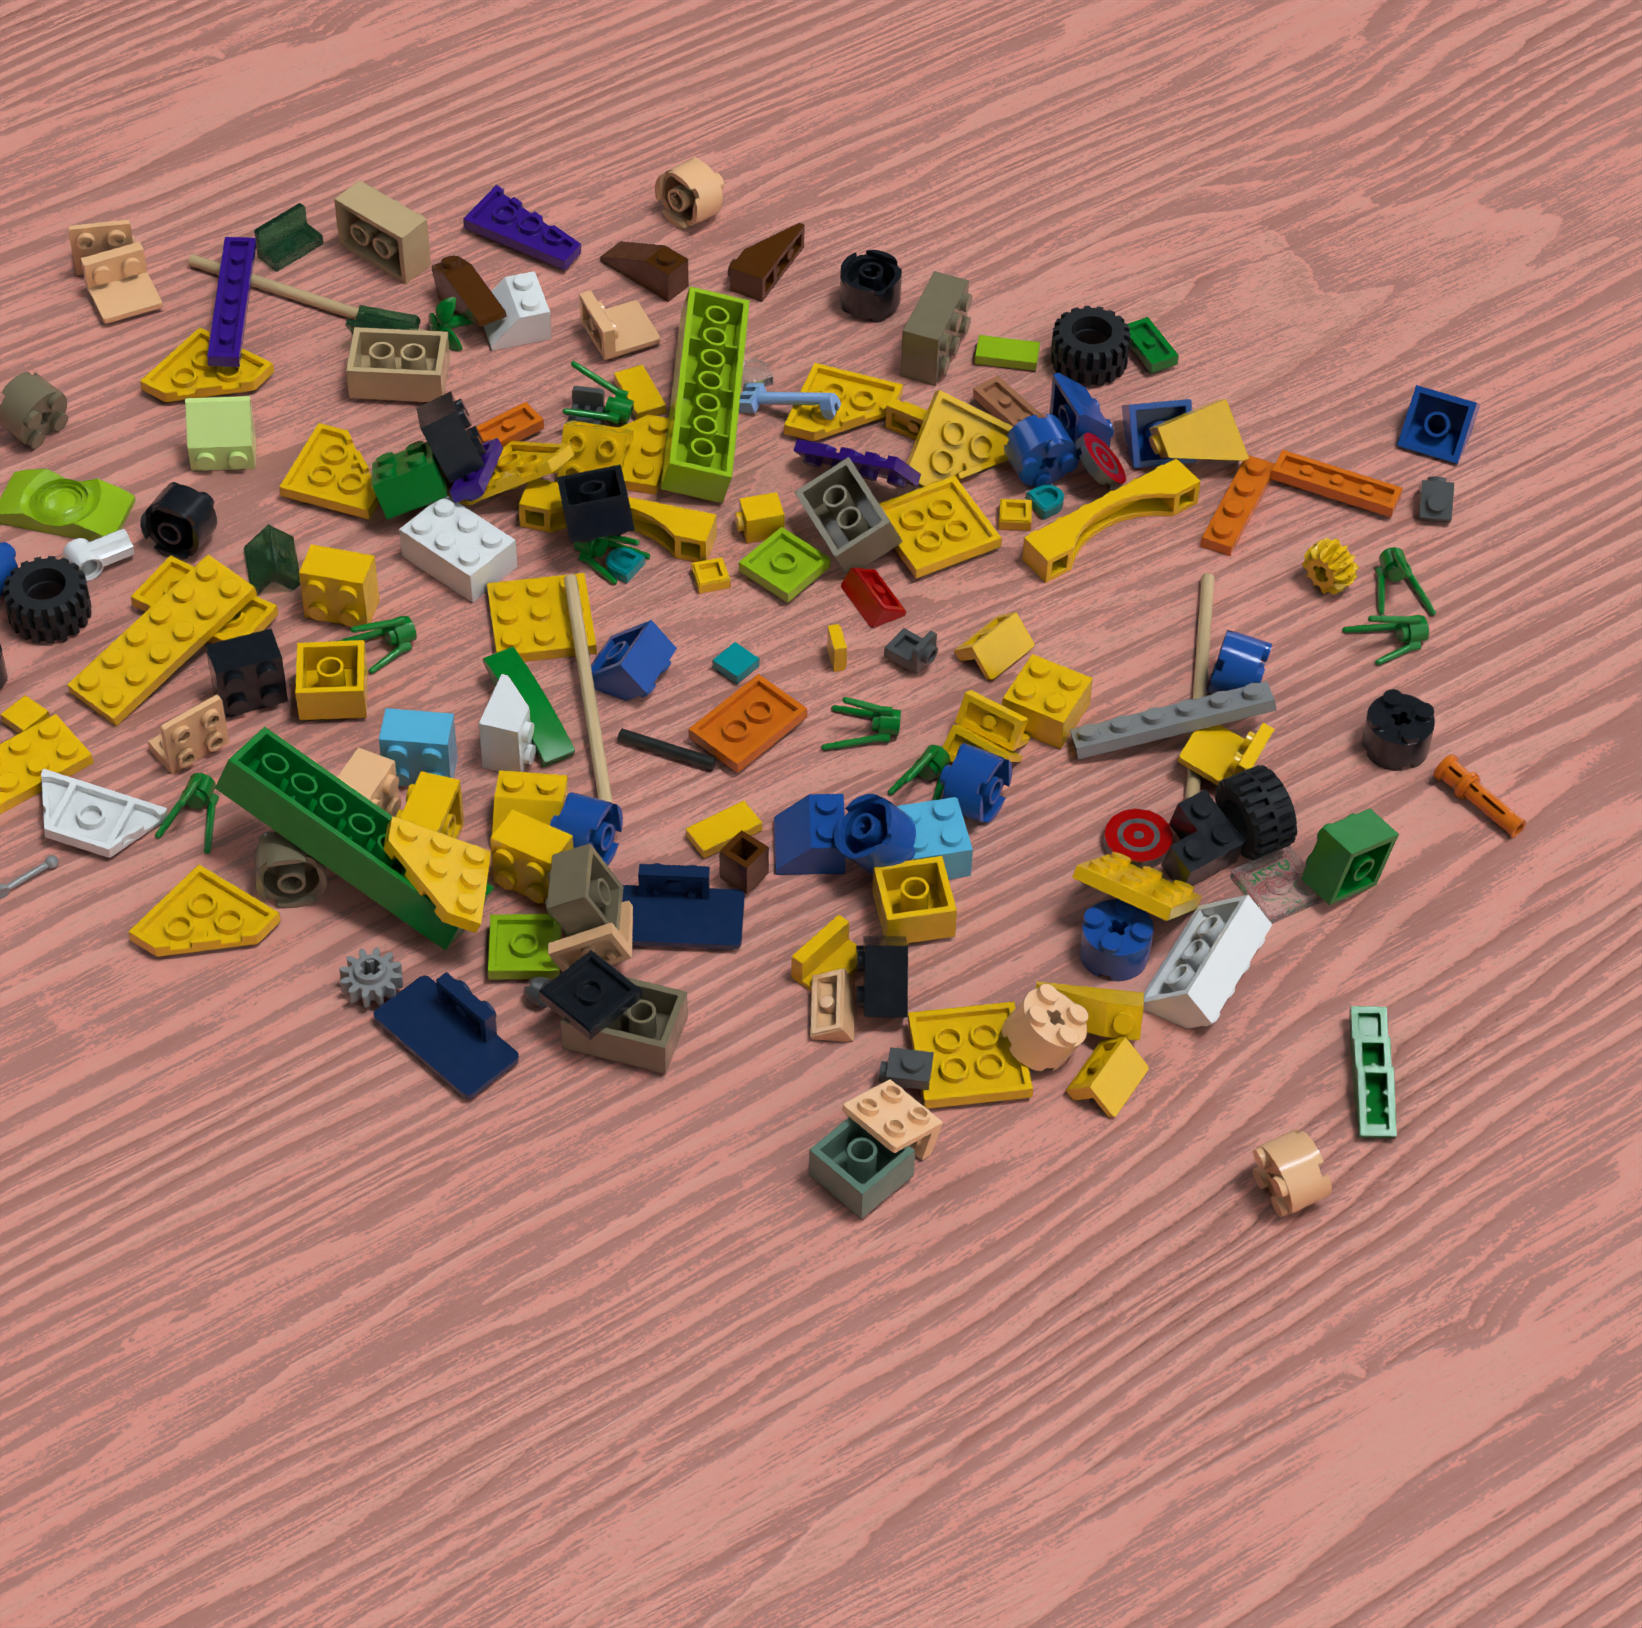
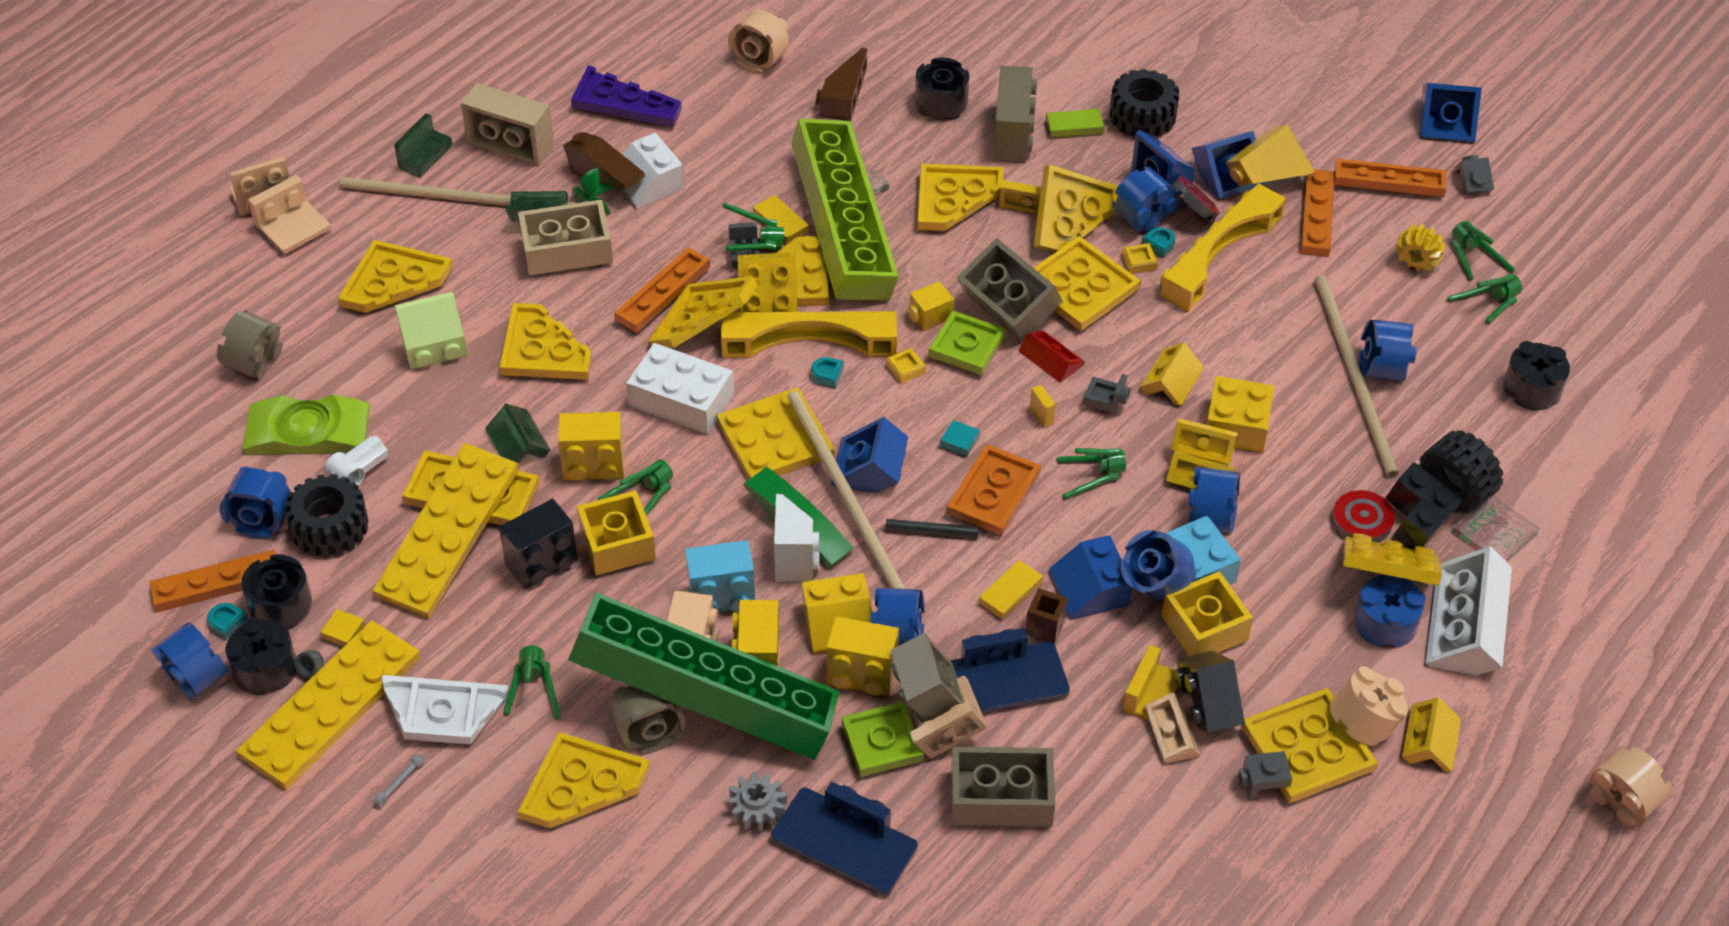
camera: 15 degrees left, 0 degrees up
black brick [140,482,217,560] -> none
light nougat bracket [148,695,229,774] -> none
dark purple plate [207,237,256,367] -> none
green brick [372,441,448,519] -> none
yellow plate [383,816,491,933] -> none
black brick [416,391,486,483] -> none
dark purple plate [450,438,503,503] -> none
dark grey hinge [524,976,552,1007] -> none
black tile [539,950,642,1040] -> none
black brick [557,464,635,543] -> none
green plant [574,535,650,585] -> none
light nougat bracket [579,290,661,360] -> none
reddish brown slope [600,241,689,302] -> none
light blue hinge [739,383,841,420] -> none
dark purple wing [793,439,921,488] -> none
sand green brick [809,1117,915,1219] -> none
light nougat bracket [842,1080,943,1160] -> none
green plant [888,745,950,801] -> none
nougat plate [973,375,1045,427] -> none
yellow slope [1036,981,1144,1041] -> none
light grey plate [1070,681,1277,760] -> none
green plate [1128,317,1179,373] -> none
yellow bracket [1177,722,1275,785] -> none
green brick [1301,808,1399,905] -> none
slope [1349,1006,1397,1139] -> none
orange pin [1433,754,1526,838] -> none

